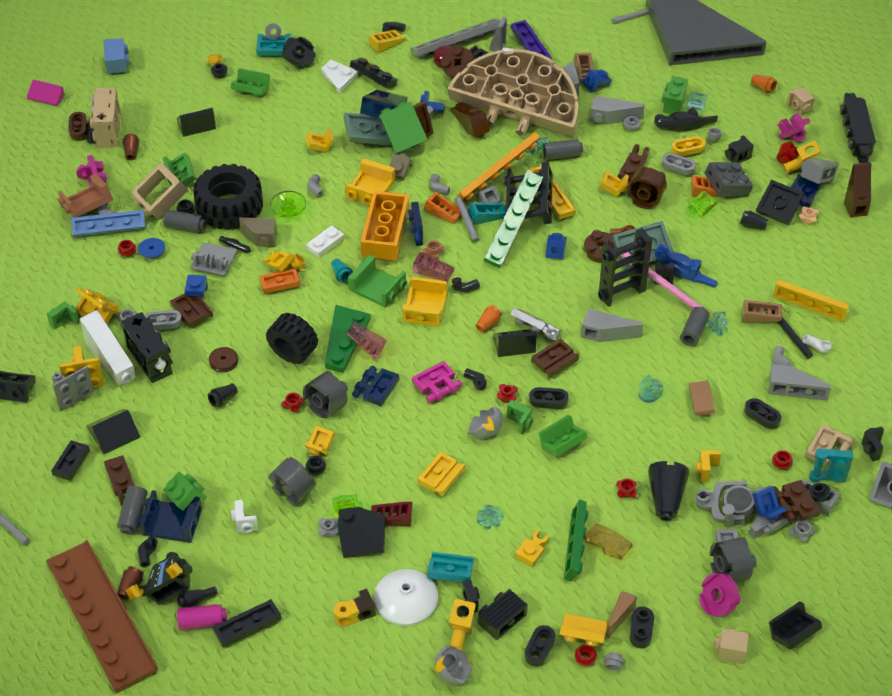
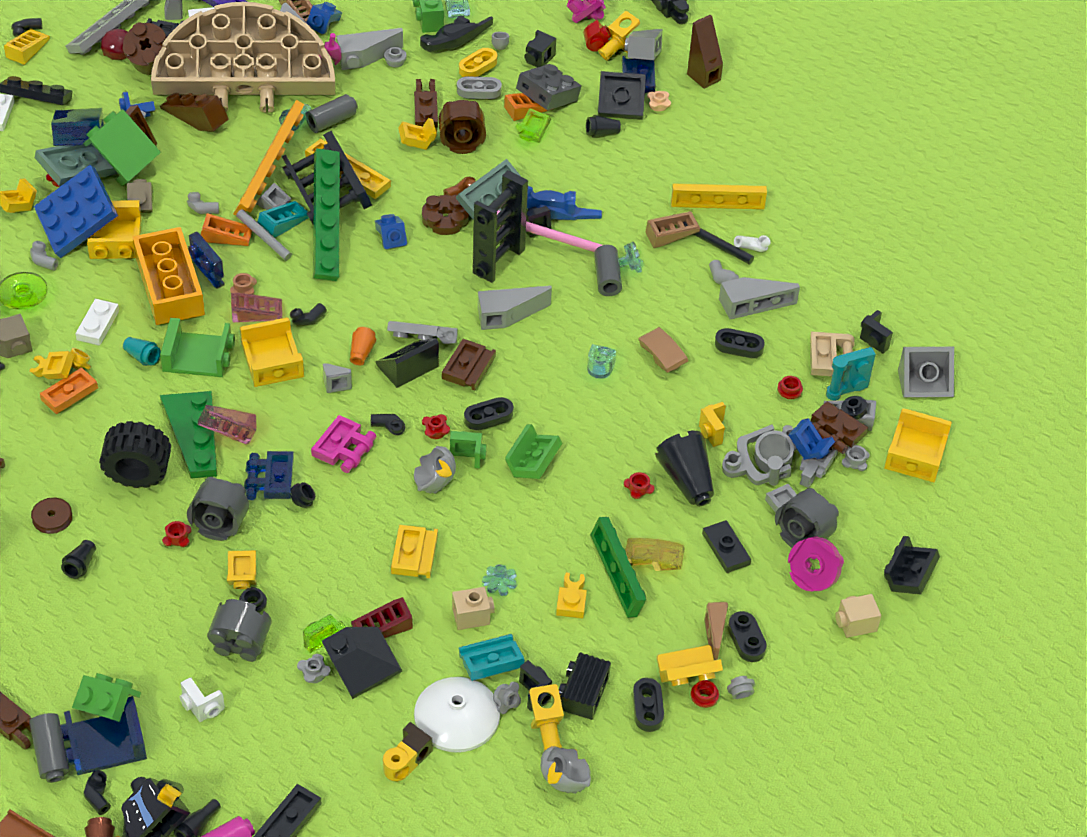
camera: 30 degrees left, 0 degrees up
none -> blue plate [34,165,118,258]
none -> black plate [291,482,316,508]
none -> dark pink hand [319,33,342,66]
none -> light grey slope [323,363,352,393]
none -> tan brick [452,587,494,630]
none -> light grey plate [493,682,521,714]
none -> black plate [702,520,751,573]
none -> yellow panel [884,408,952,483]

